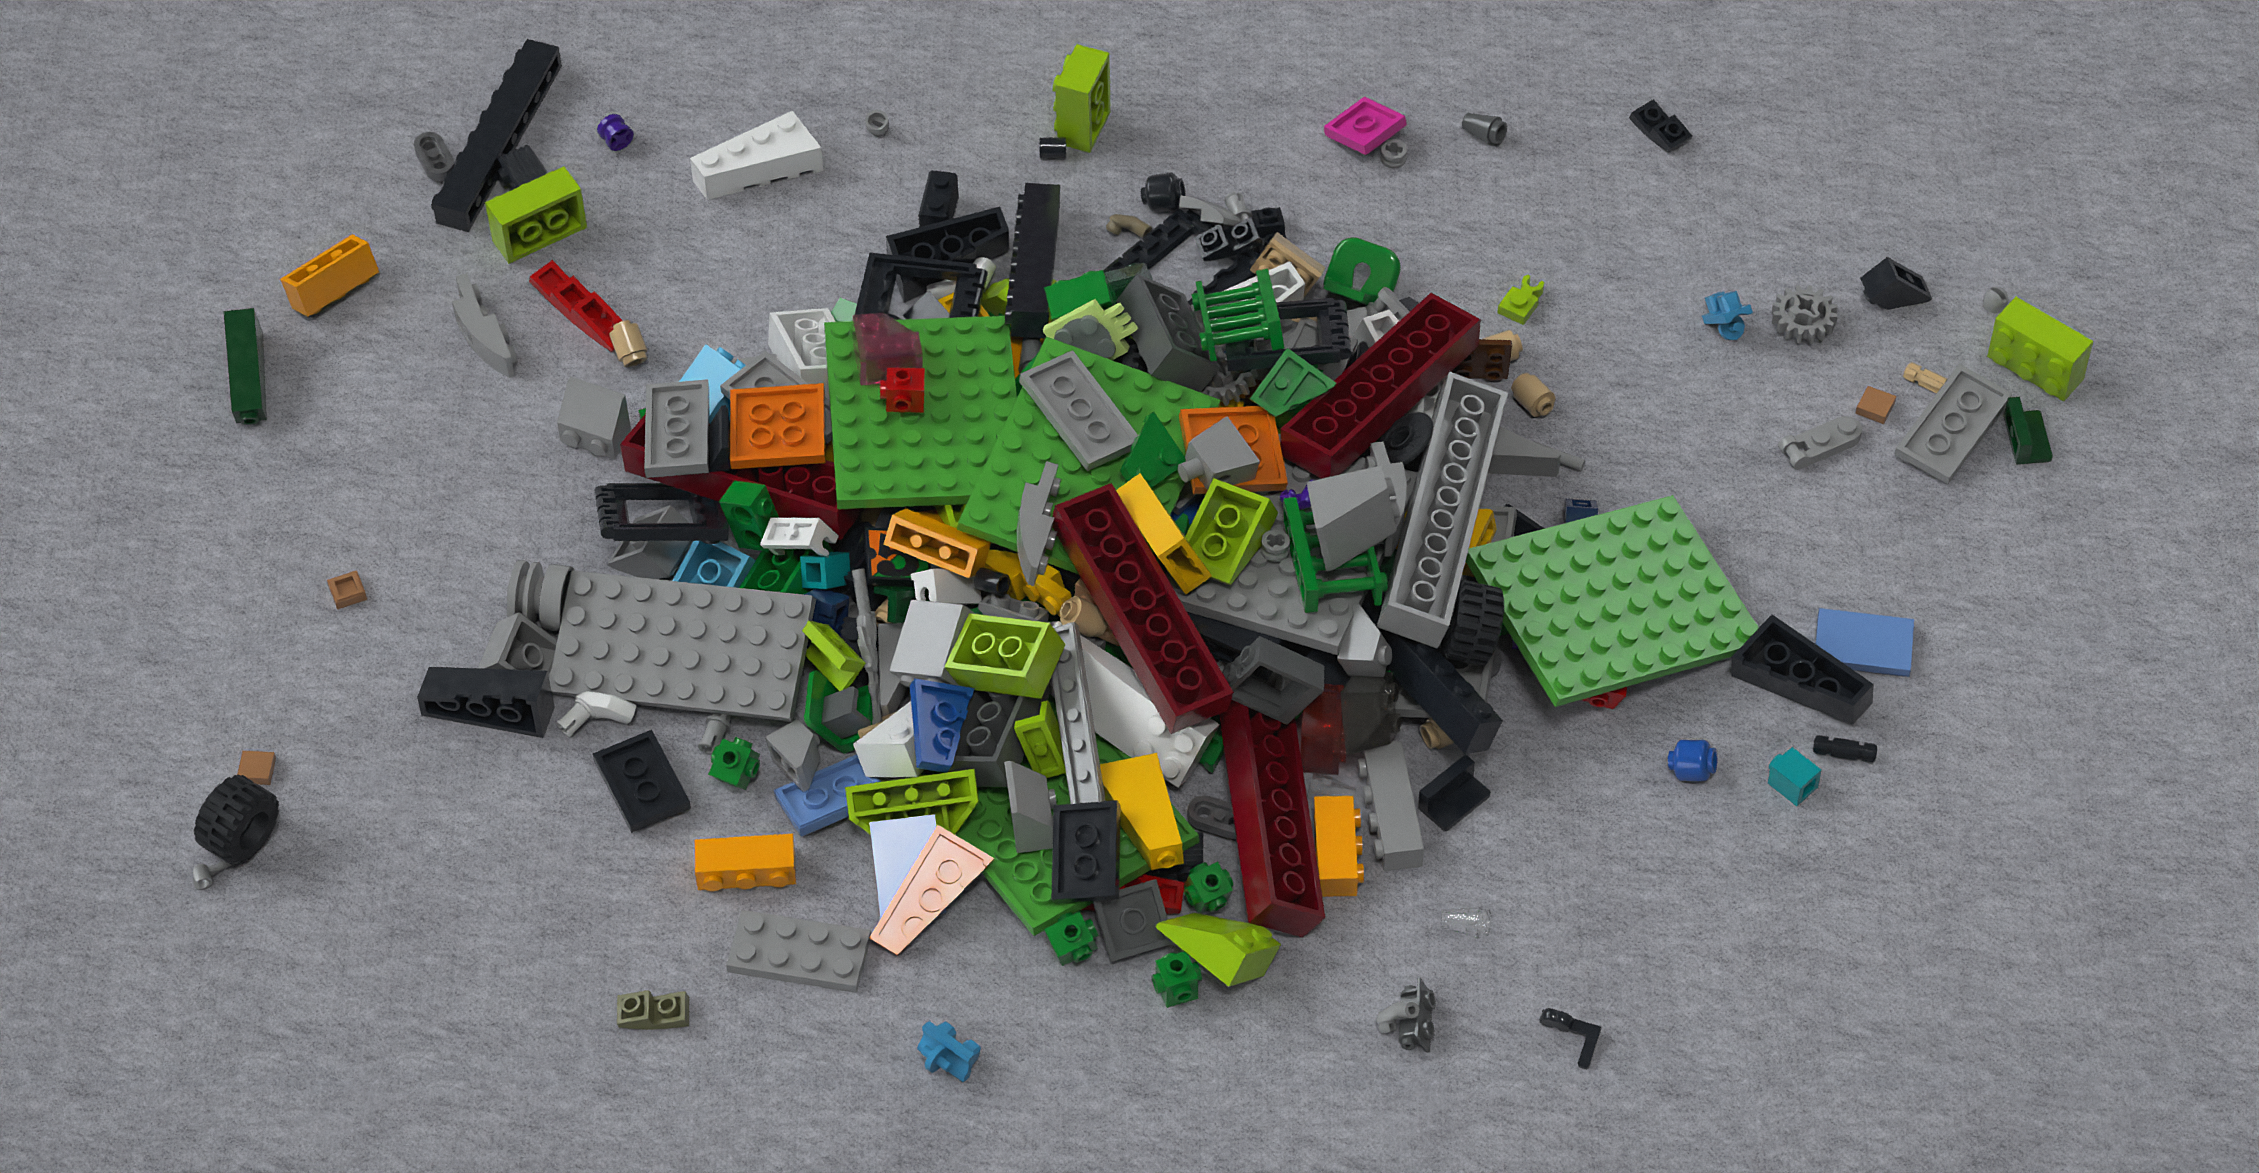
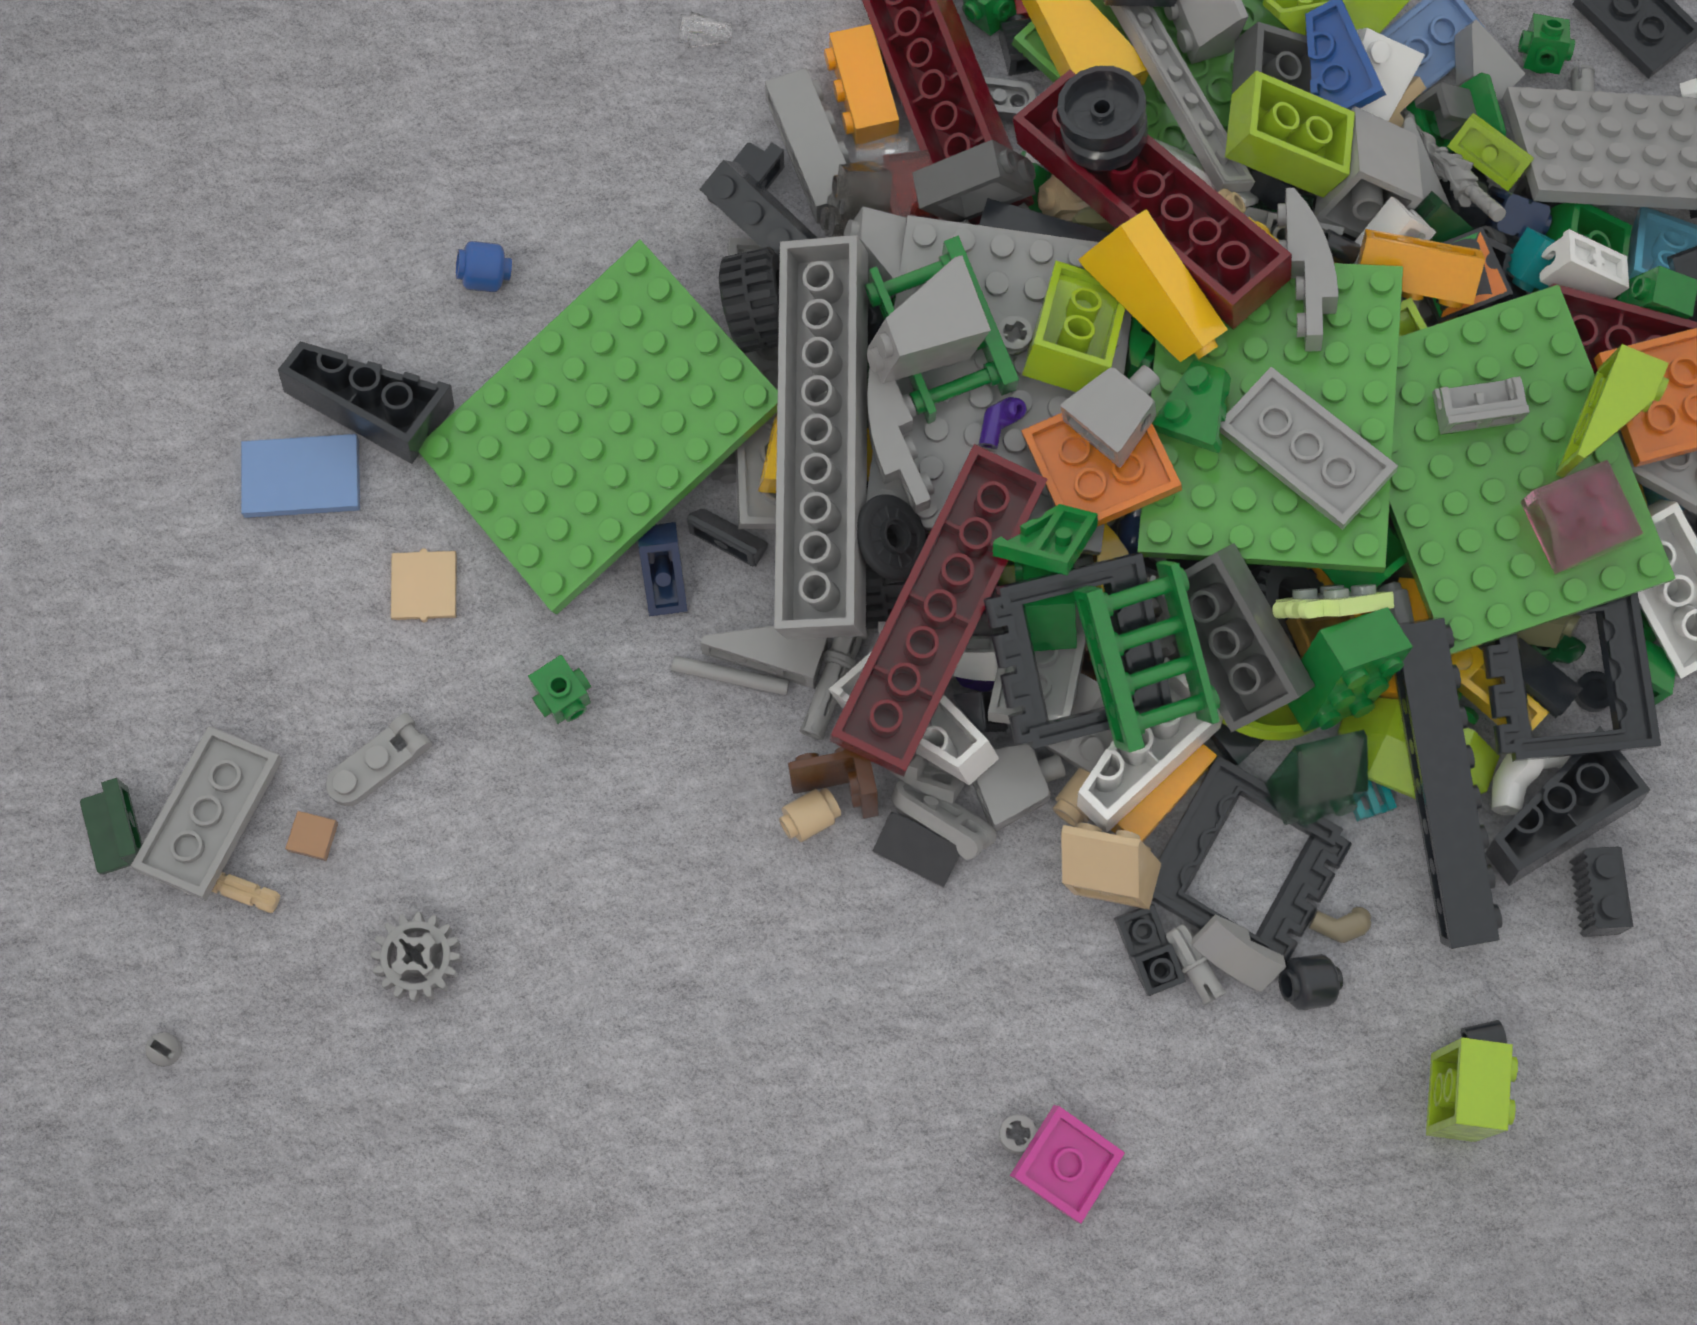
camera: 165 degrees right, 20 degrees up
red brick [880,368,925,413] -> none
lime panel [1014,700,1066,778] -> none
black slope [1194,217,1264,262] -> none
green piece [1323,237,1401,305] -> none
dark grey cone [1462,112,1507,145] -> none
lime plate [1497,274,1544,325] -> none
tan brick [1511,373,1555,417] -> none
black slope [1629,99,1693,152] -> none
dark azure hips [1702,291,1753,340] -> none
teal brick [1767,747,1822,806] -> none
black axle [1813,735,1877,762] -> none
black slope [1860,257,1932,310] -> none
lime brick [1987,296,2093,401] -> none
none -> tan piece [391,548,457,623]
none -> green brick [528,655,591,724]
none -> black wheel [1057,66,1148,171]
none -> light grey hinge [1432,376,1530,434]
none -> lime slope [1556,344,1669,477]

